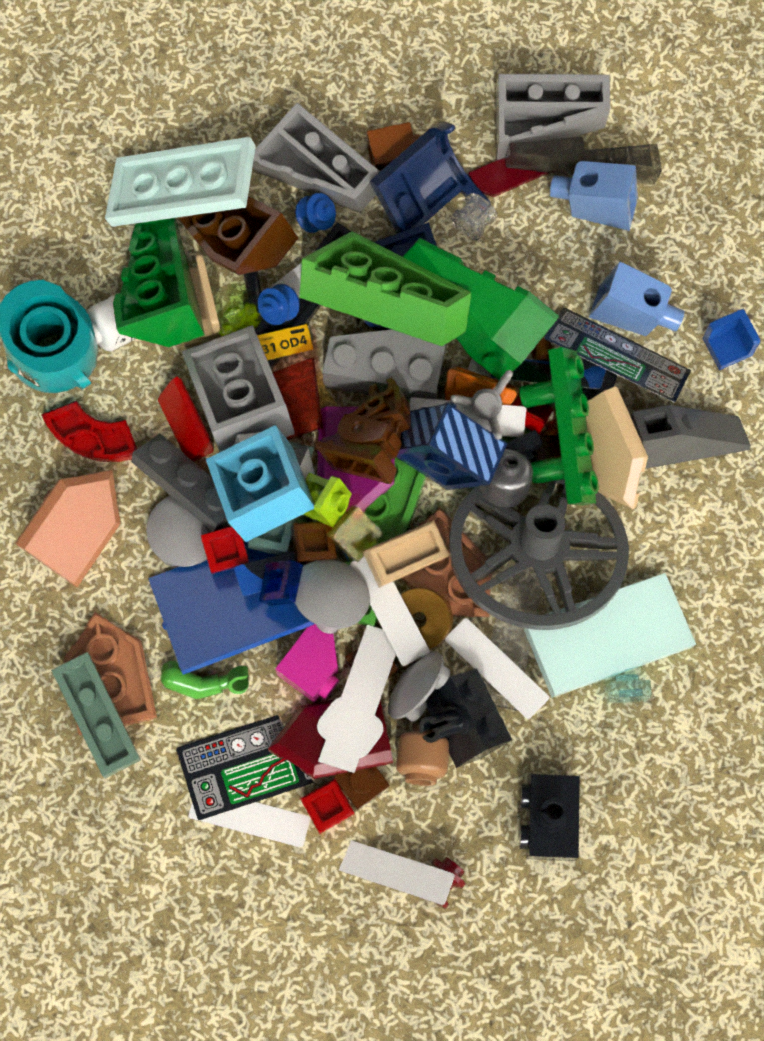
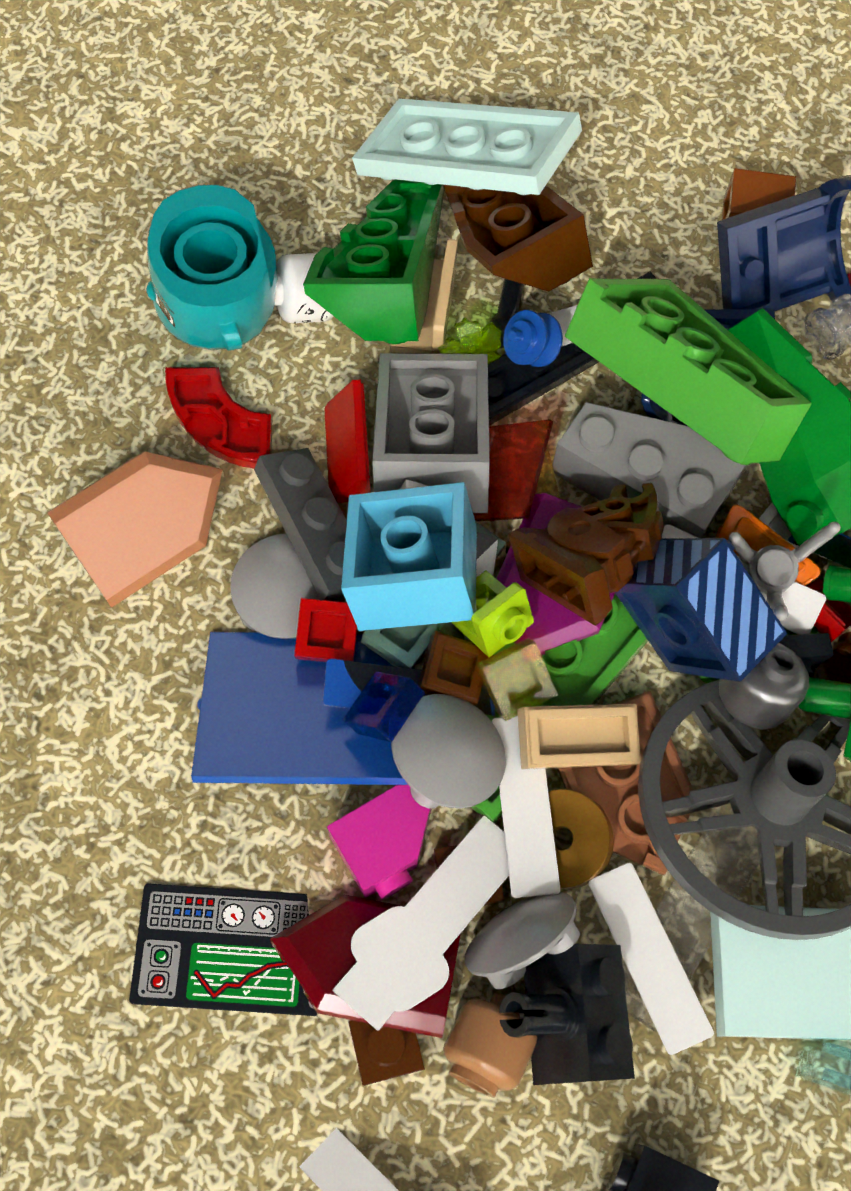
camera: 20 degrees right, 5 degrees down
sand green plate [51,652,141,779] -> none
nougat tile [64,612,157,736] -> none
bright green arm [160,661,249,699] -> none
white sticker [189,802,310,847] -> none
light grey wedge [253,103,380,212] -> none
yellow sticker [257,324,313,361] -> none
blue wheel [295,193,336,233] -> none
red tile [300,778,355,834] -> none

